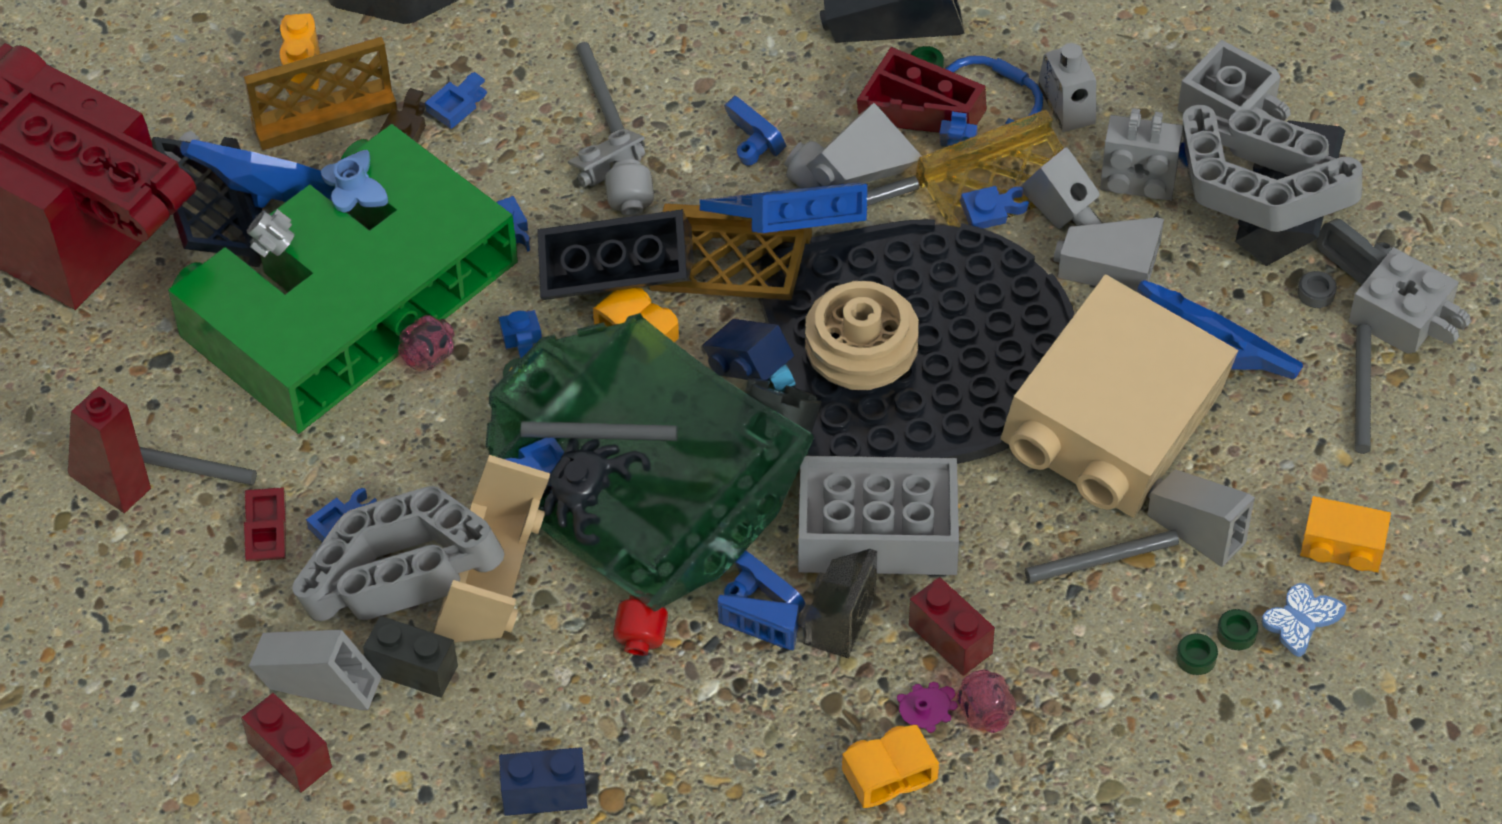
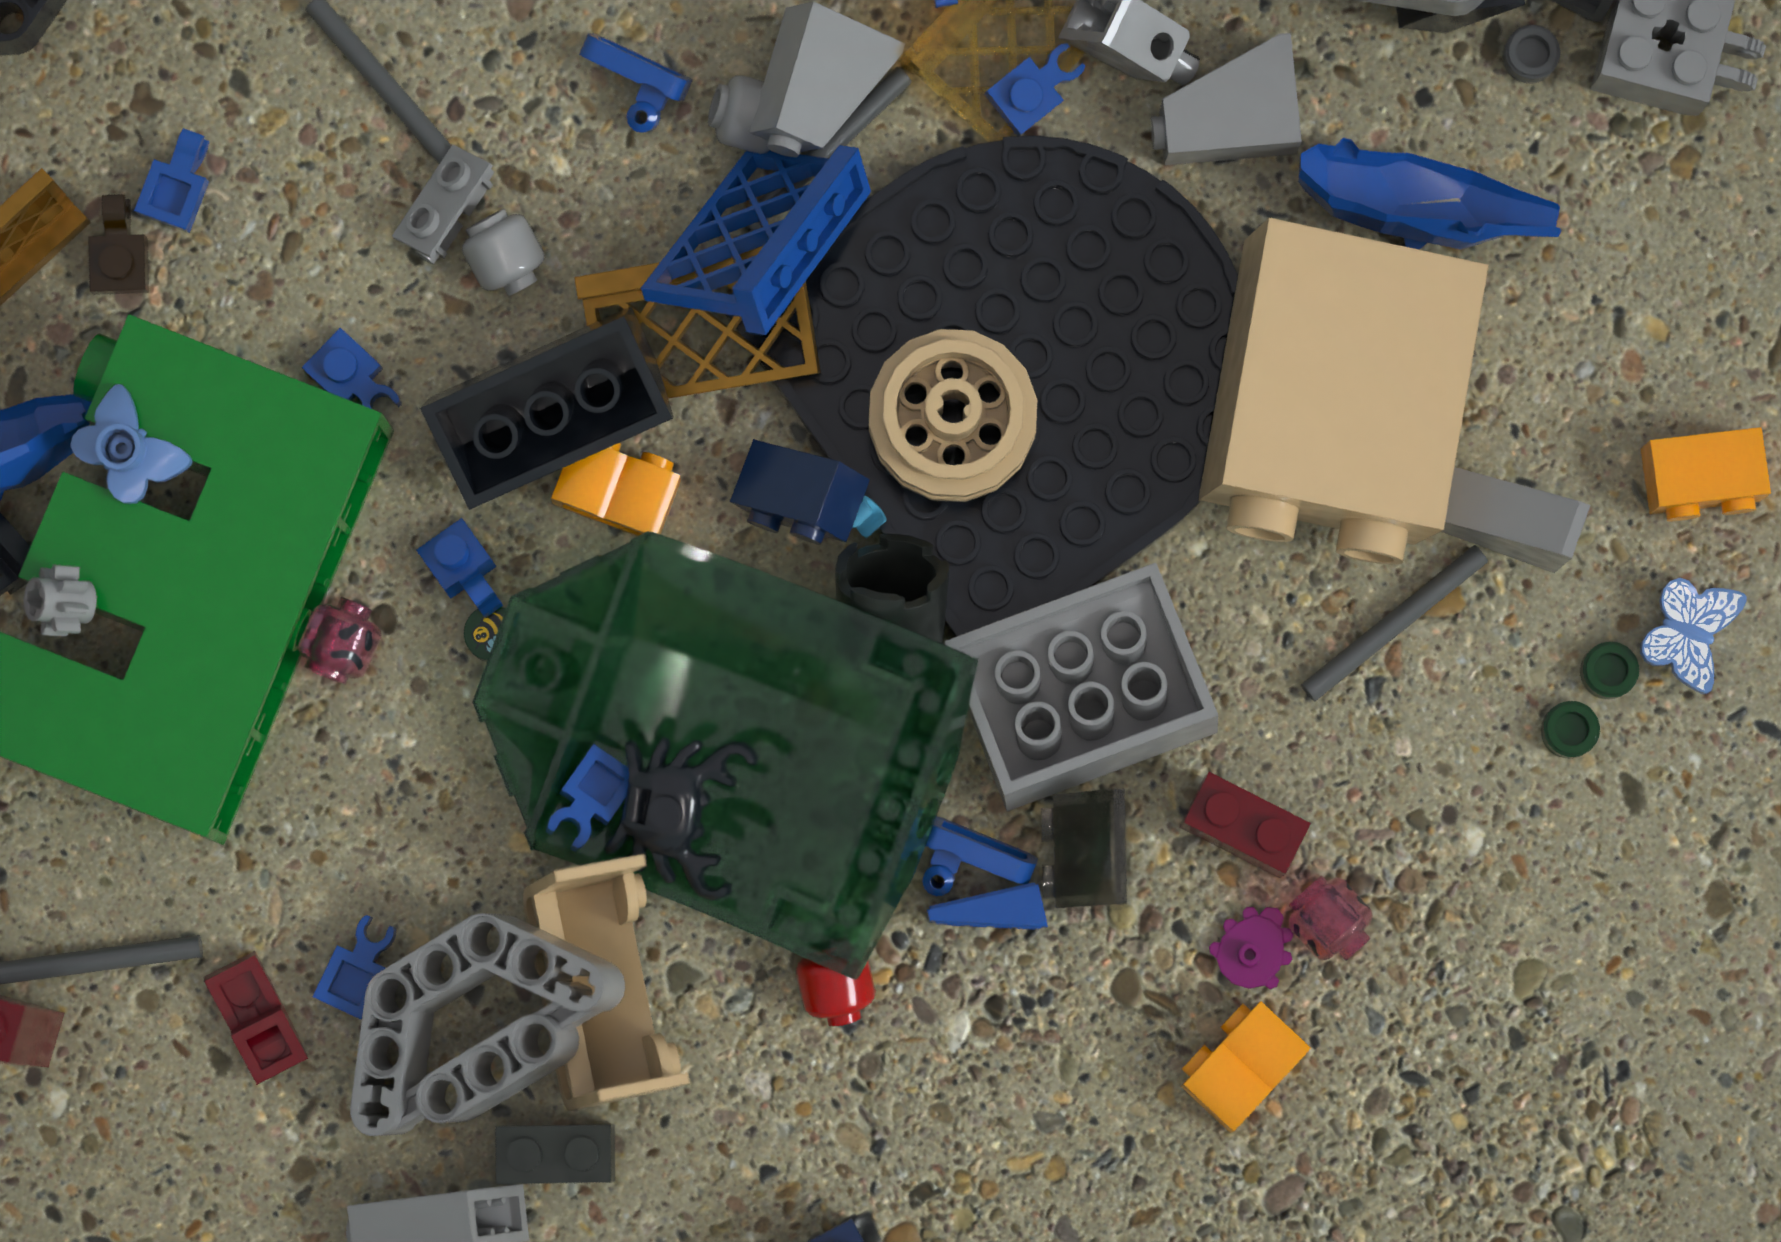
camera: 25 degrees left, 30 degrees up
dark grey bar [521,421,678,441] -> none
dark grey bar [1355,324,1371,454] -> none

